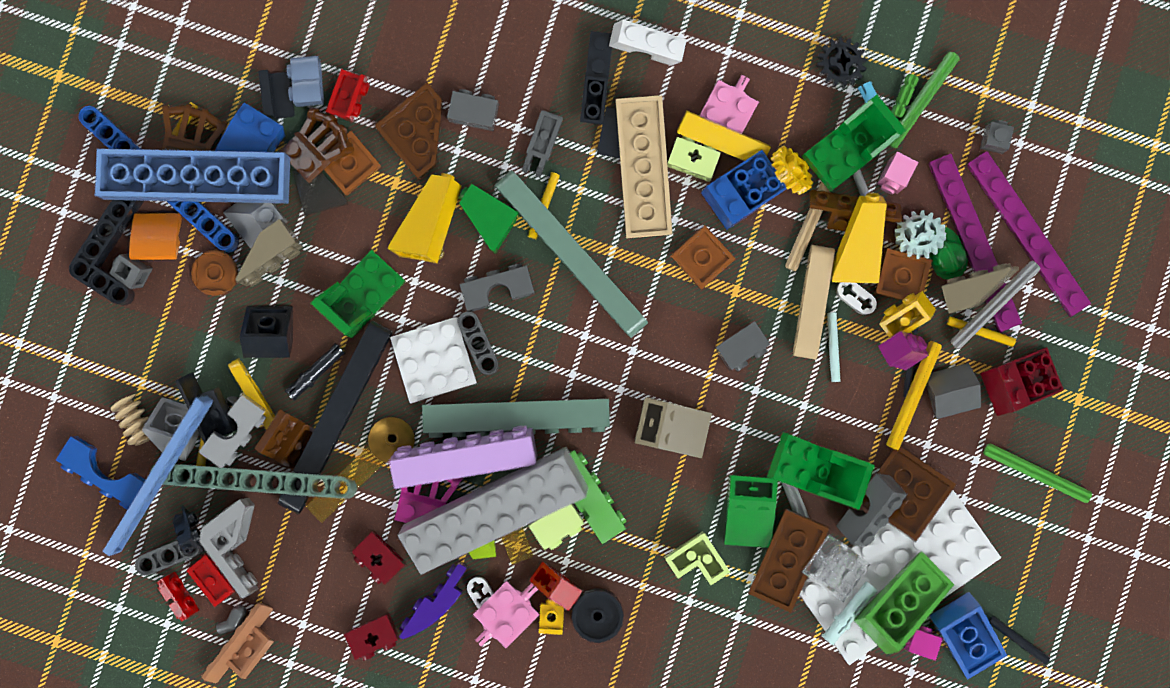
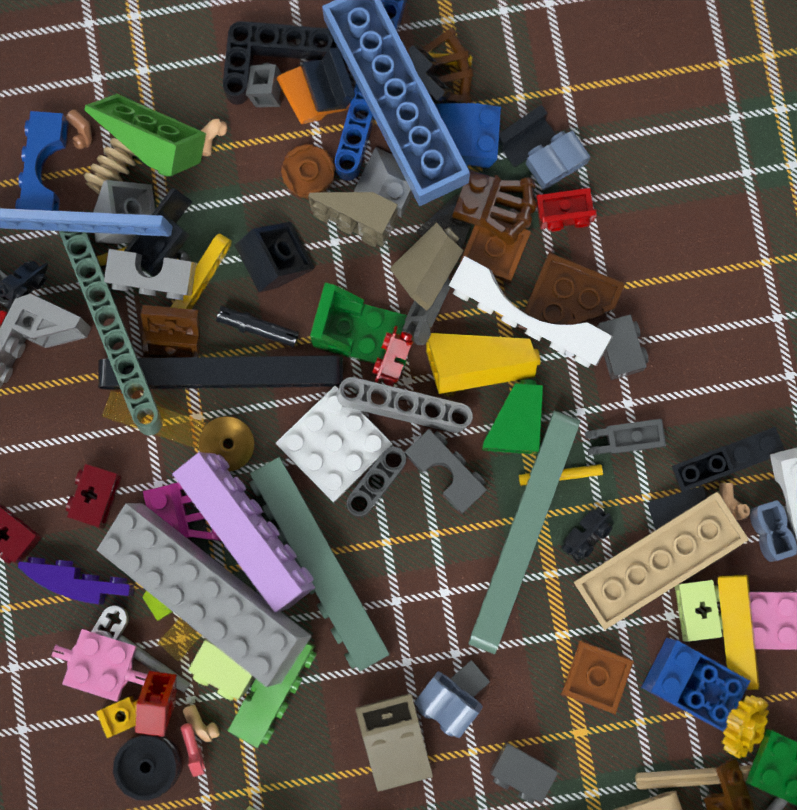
camera: 60 degrees right, 5 degrees down
none -> nougat arm [66,110,92,149]
none -> bright green slope [85,94,206,176]
none -> light grey bar [118,635,190,693]
none -> coral bar [181,723,205,777]
none -> light nougat arm [183,705,220,742]
none -> light nougat arm [201,119,227,156]
none -> black panel [301,48,355,112]
none -> light grey beam [337,377,473,433]
none -> hinge [372,326,413,387]
none -> dark tan slope [390,222,463,311]
none -> dark grey hinge [400,278,451,345]
none -> black slope [409,45,453,101]
none -> sand blue brick [414,672,483,738]
none -> white arch [449,256,613,368]
none -> dark grey tile [450,660,490,697]
none -> black hinge [560,507,614,564]
none -> light nougat arm [719,483,750,520]
none -> sand blue brick [750,500,797,562]

